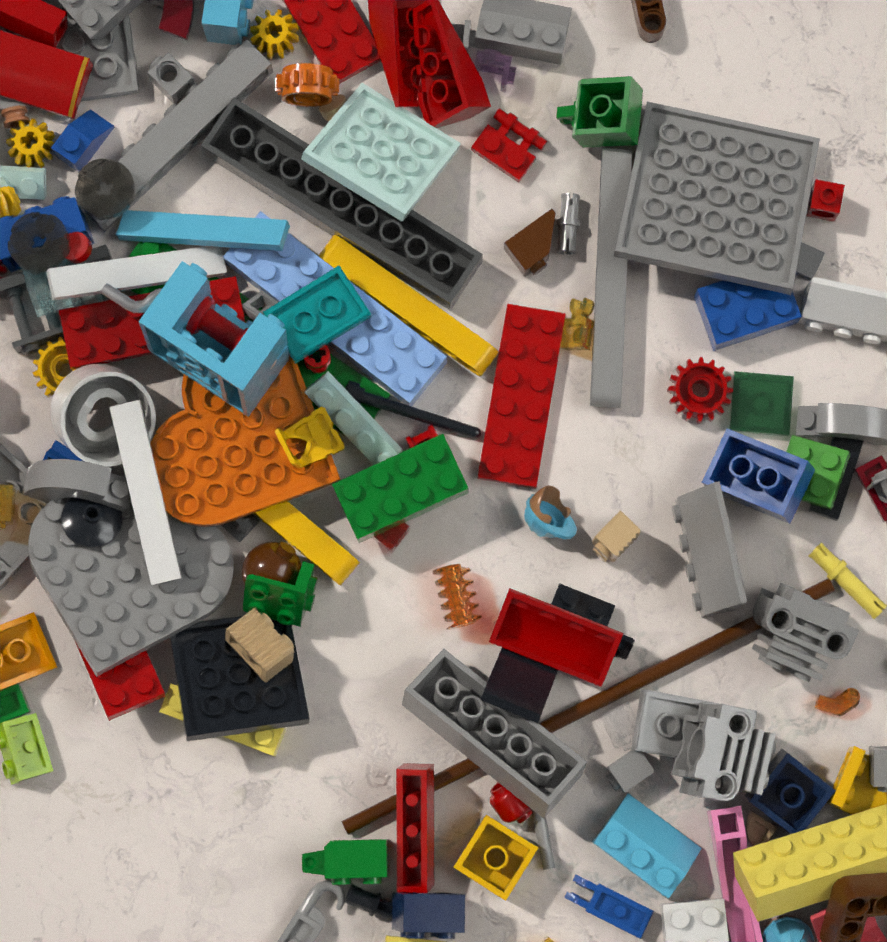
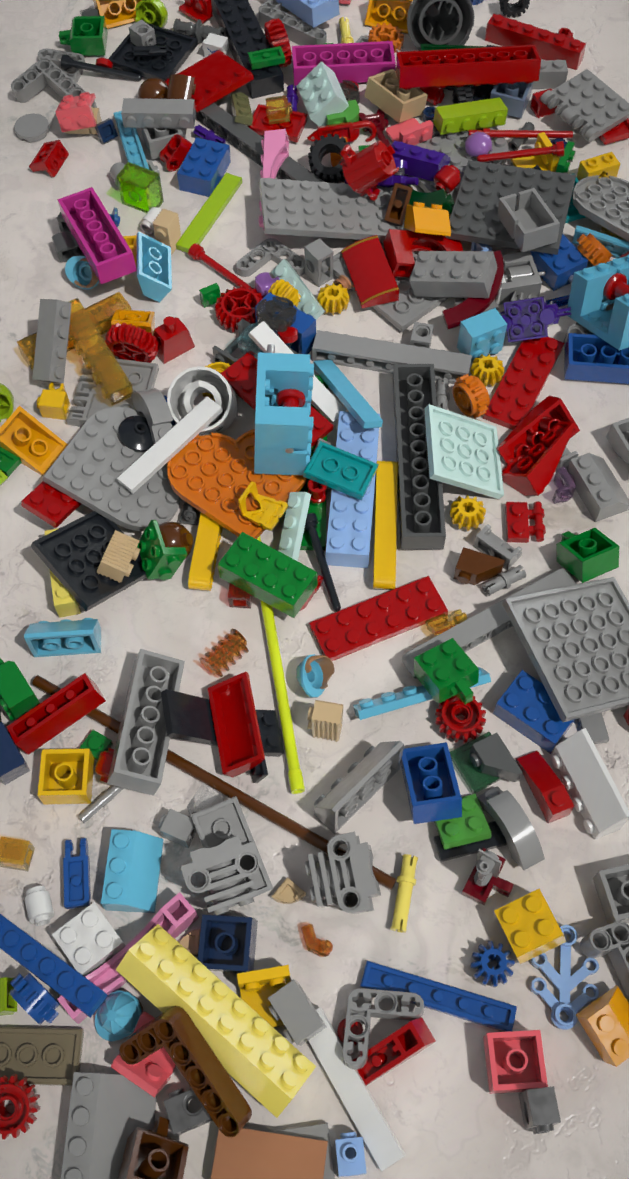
camera: 55 degrees right, 20 degrees down
blue slope [51,109,115,173] -> none
clear smoke plate [75,159,136,220] -> none
none -> medium azure slope [24,618,101,657]
none -> green plate [79,730,113,761]
none -> neon yellow piece [257,536,305,794]
none -> tan tile [271,877,306,904]
none -> medium azure plate [353,667,491,720]
none -> green hinge [414,638,479,704]
none -> light grey pin [436,377,450,410]
none -> yellow gear [449,494,486,531]
none -> dark grey slope [469,732,522,782]
none -> light grey hinge [473,524,522,571]
none -> red slope [516,750,574,823]

